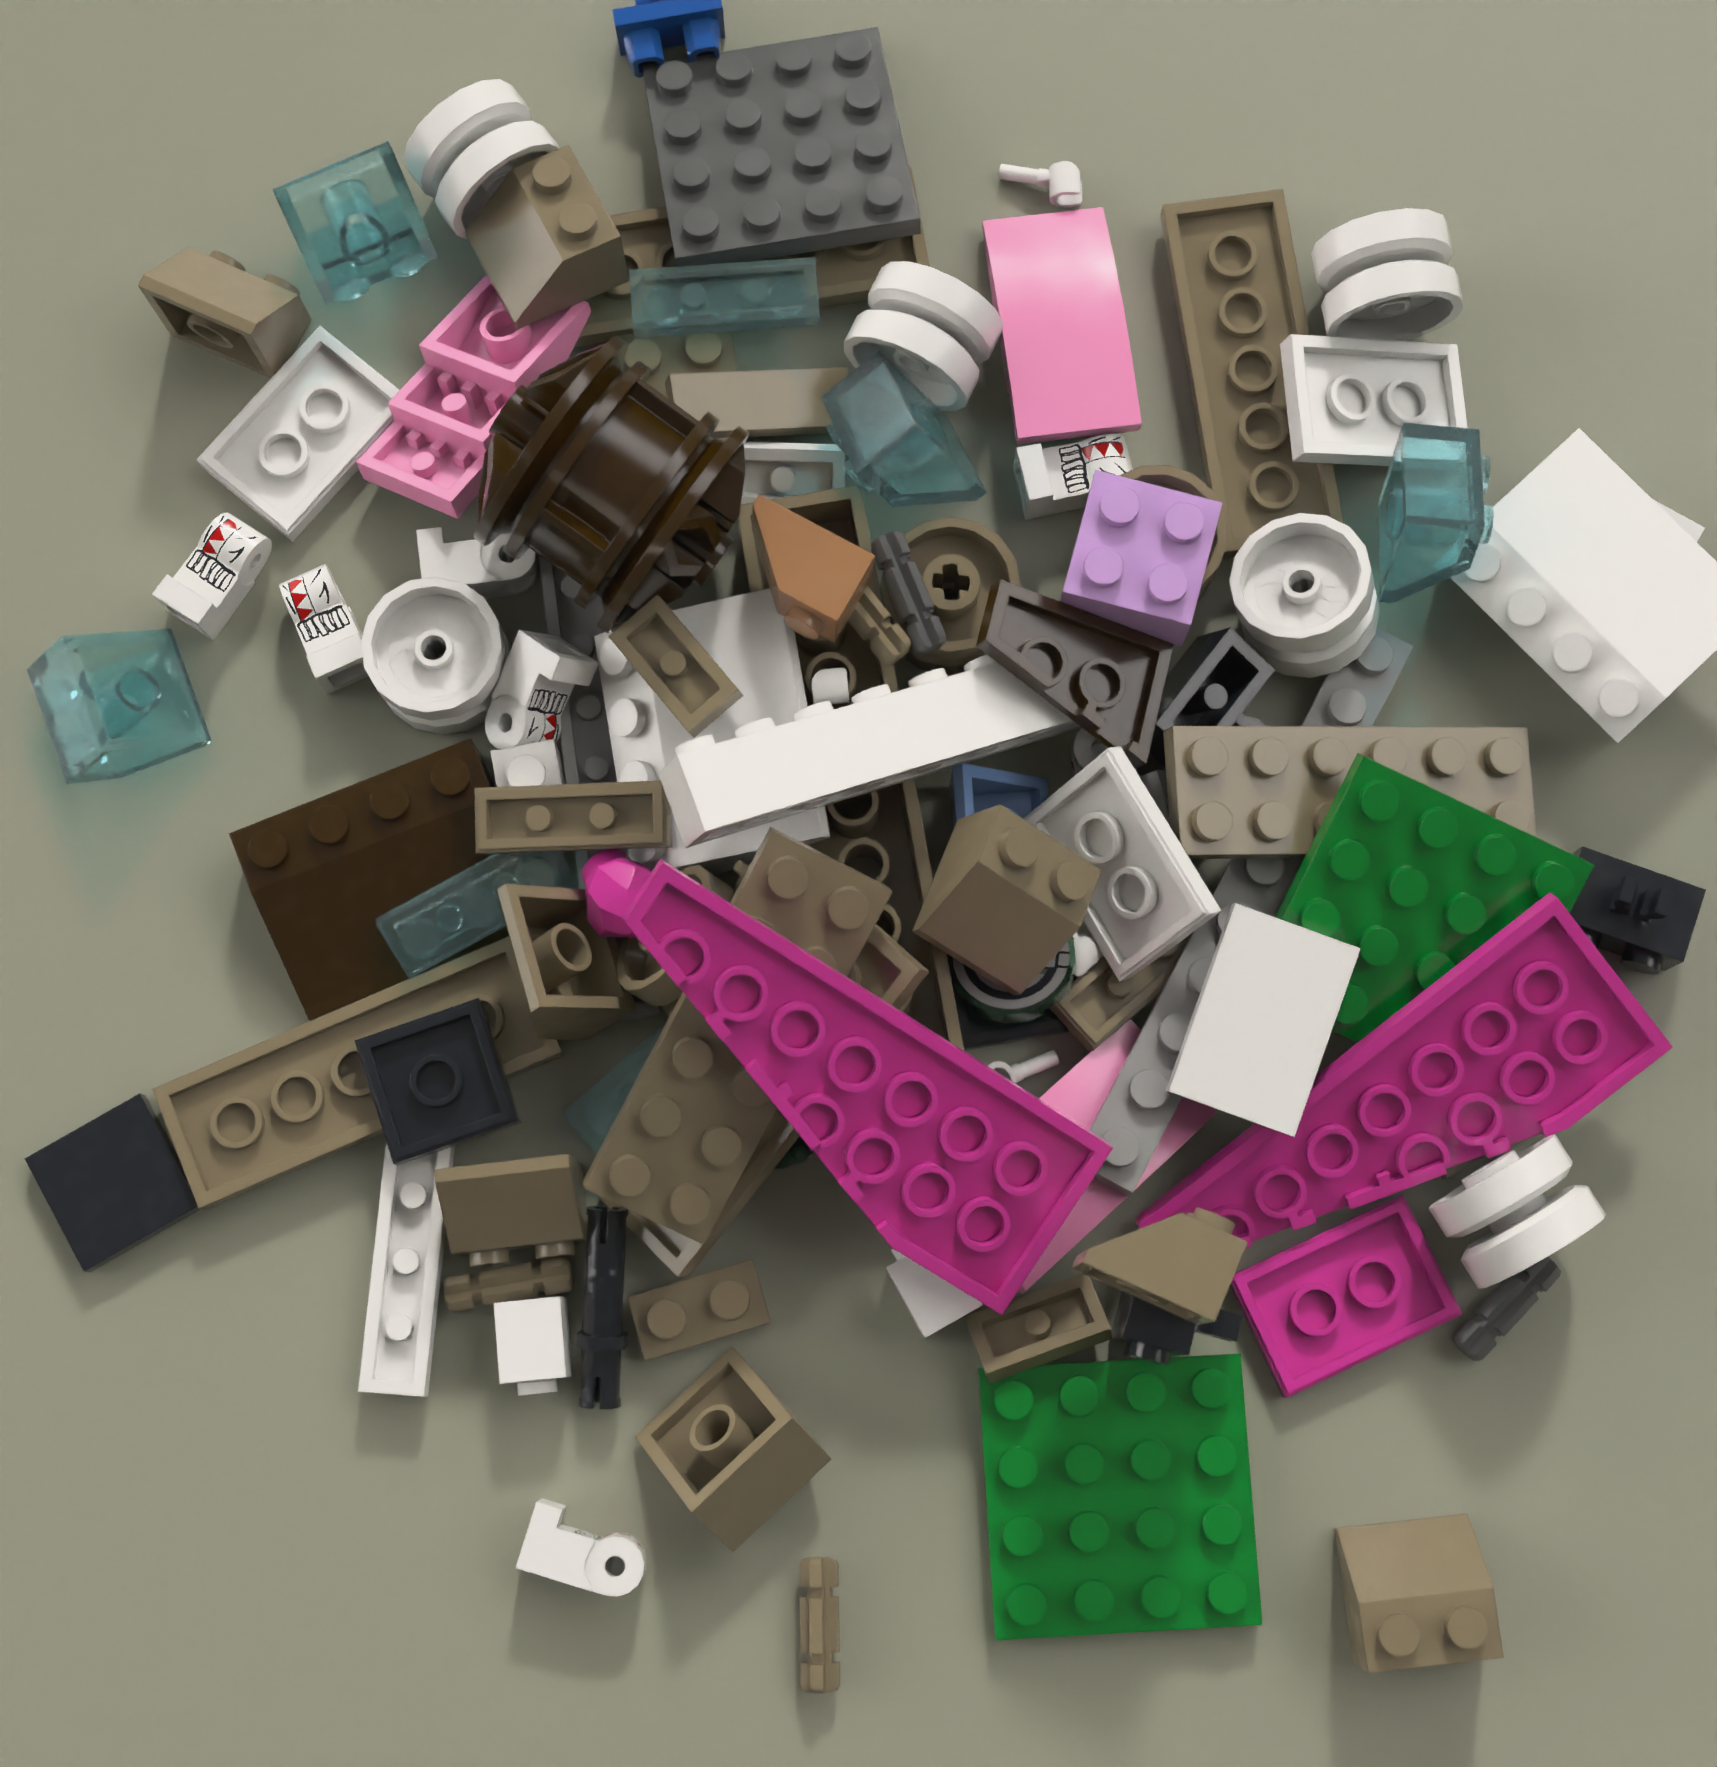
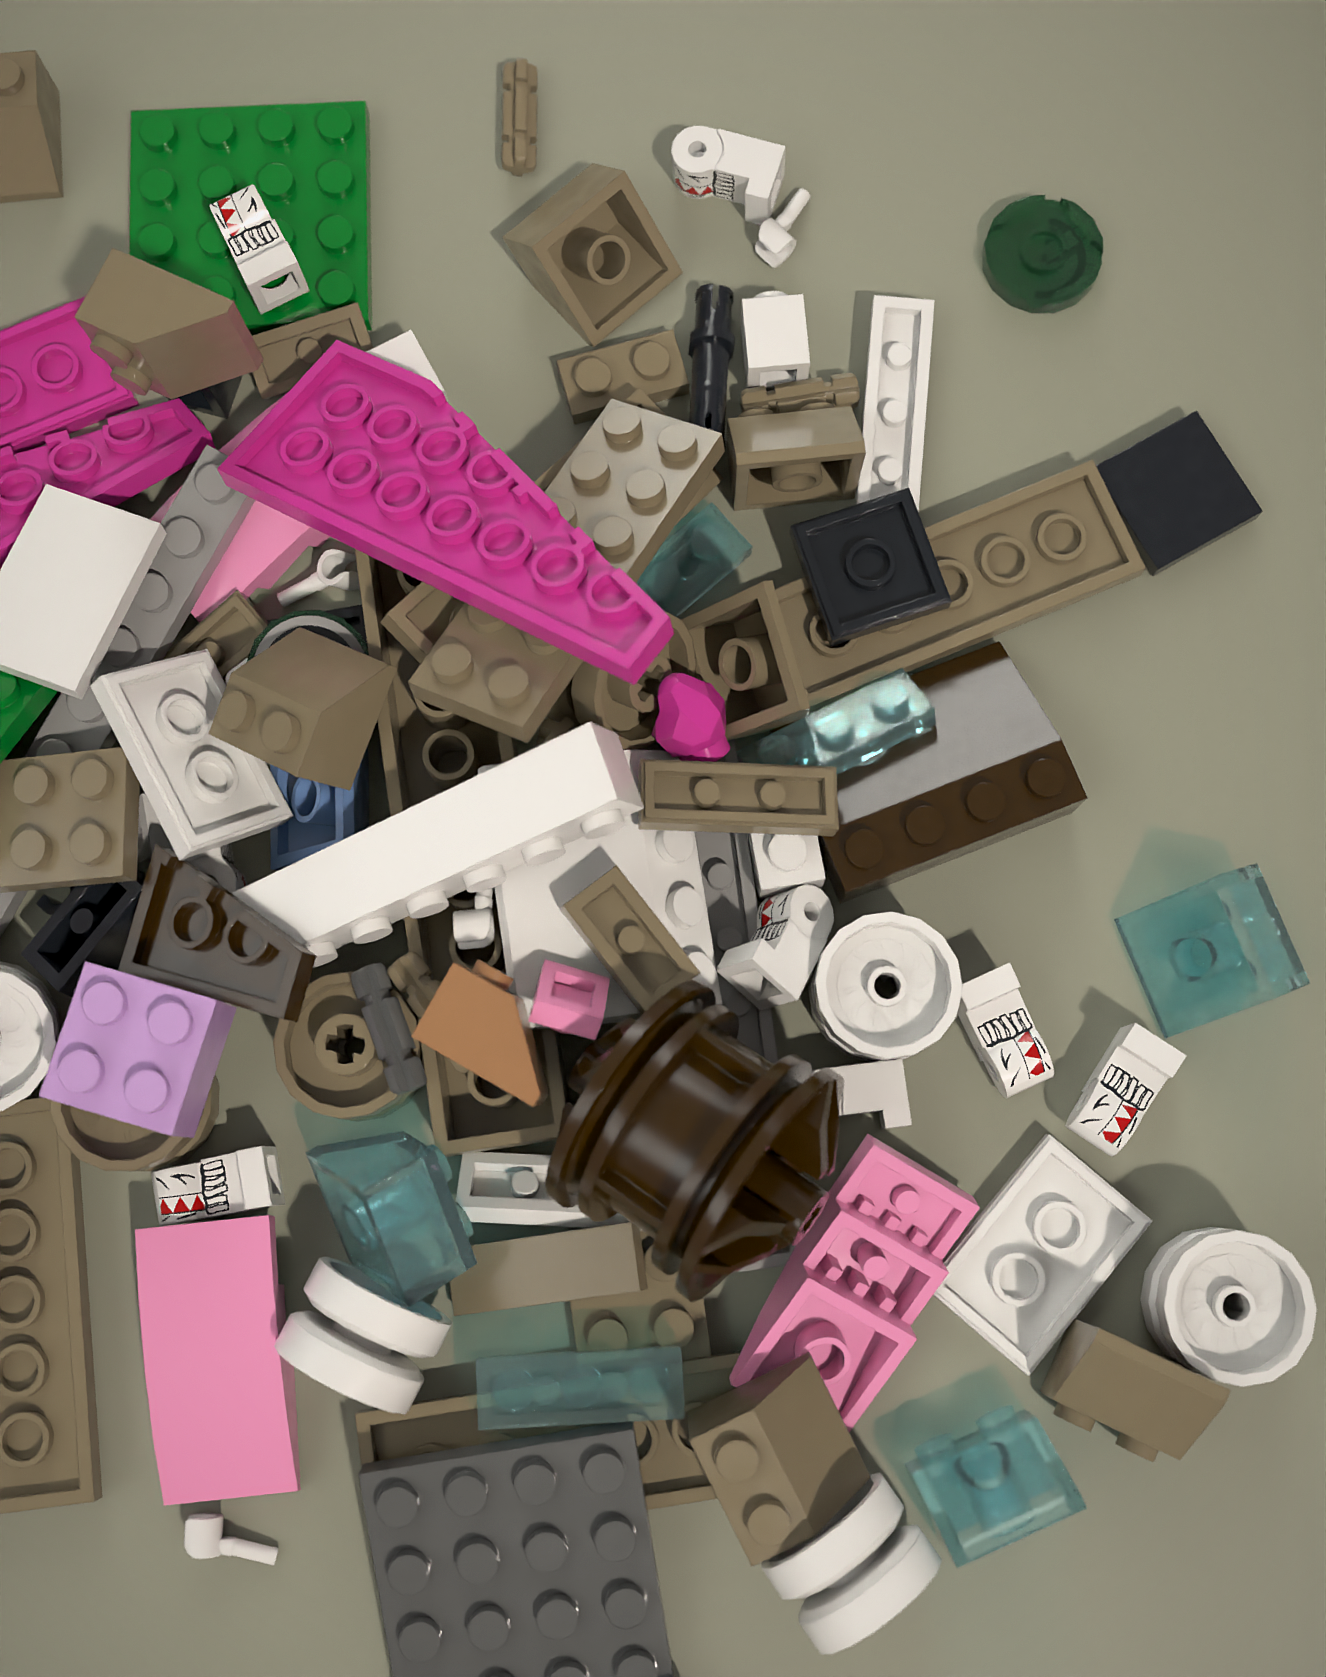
camera: 175 degrees left, 0 degrees up
none -> white leg [209,184,310,314]
none -> bright pink plate [528,959,610,1040]
none -> white hand [755,188,810,268]
none -> clear green tile [982,195,1104,314]
none -> white wheel [1140,1227,1317,1387]

